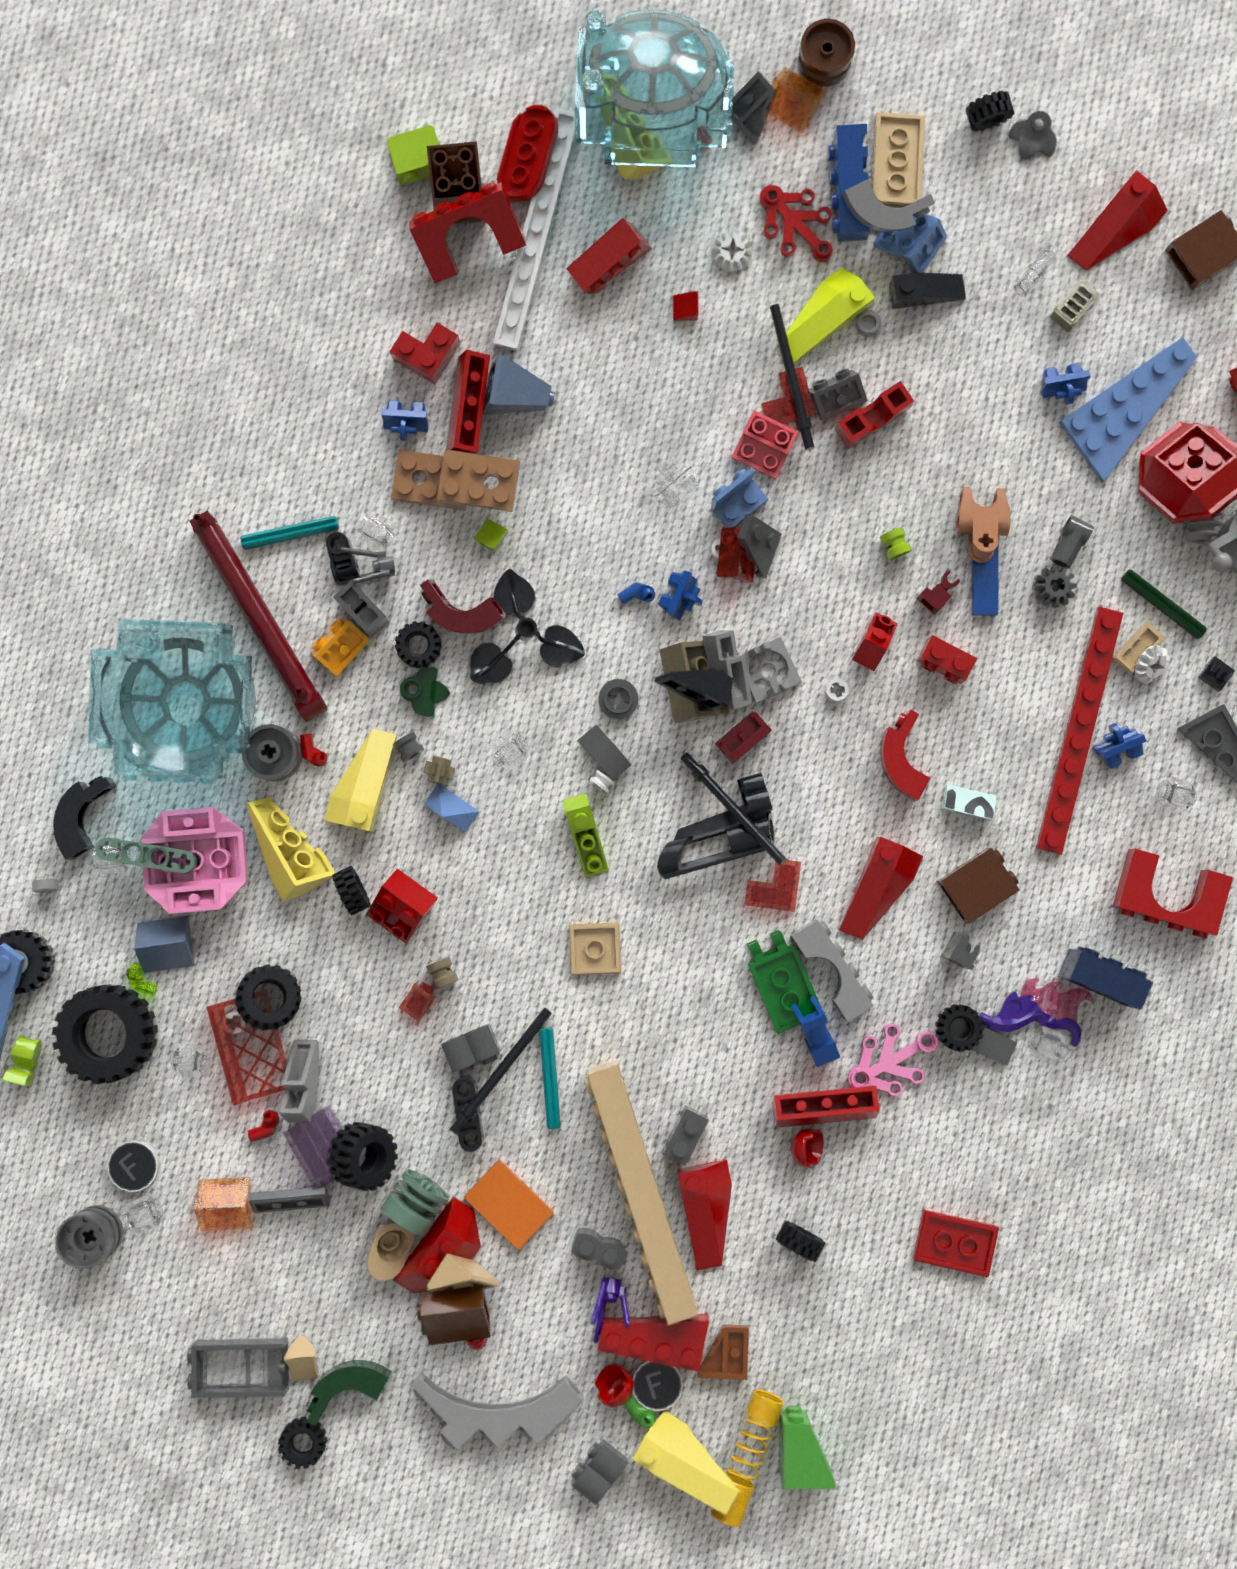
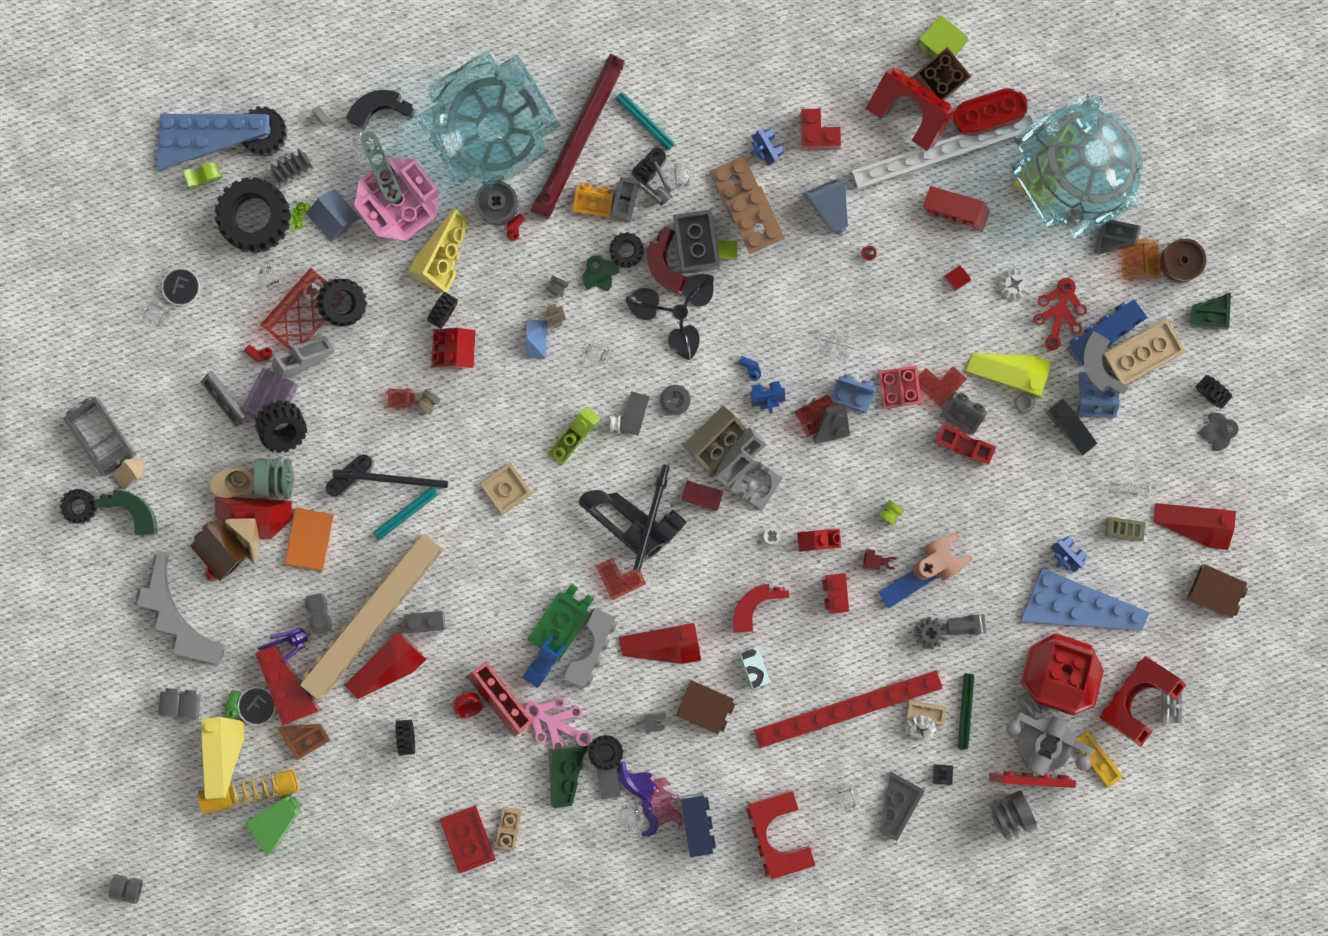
camera: 55 degrees right, 0 degrees up
flat silver wheel [55,1205,123,1269] -> none
clear orange slope [194,1177,252,1231] -> none
light yellow wedge [324,729,397,832] -> none
dark grey brick [441,1023,501,1075] -> none
red brick [446,349,490,454] -> none
red hair [595,1363,634,1408] -> none
black slope [654,668,734,711] -> none
black bar [770,304,815,450] -> none
blue hips [1093,723,1147,768] -> none
none -> dark grey piece [270,149,314,187]
none -> tan slope [495,806,522,851]
none -> dark green wing [549,746,587,808]
none -> dark grey brick [673,209,720,275]
none -> red hinge [861,245,877,261]
none -> dark green wing [1190,293,1231,330]

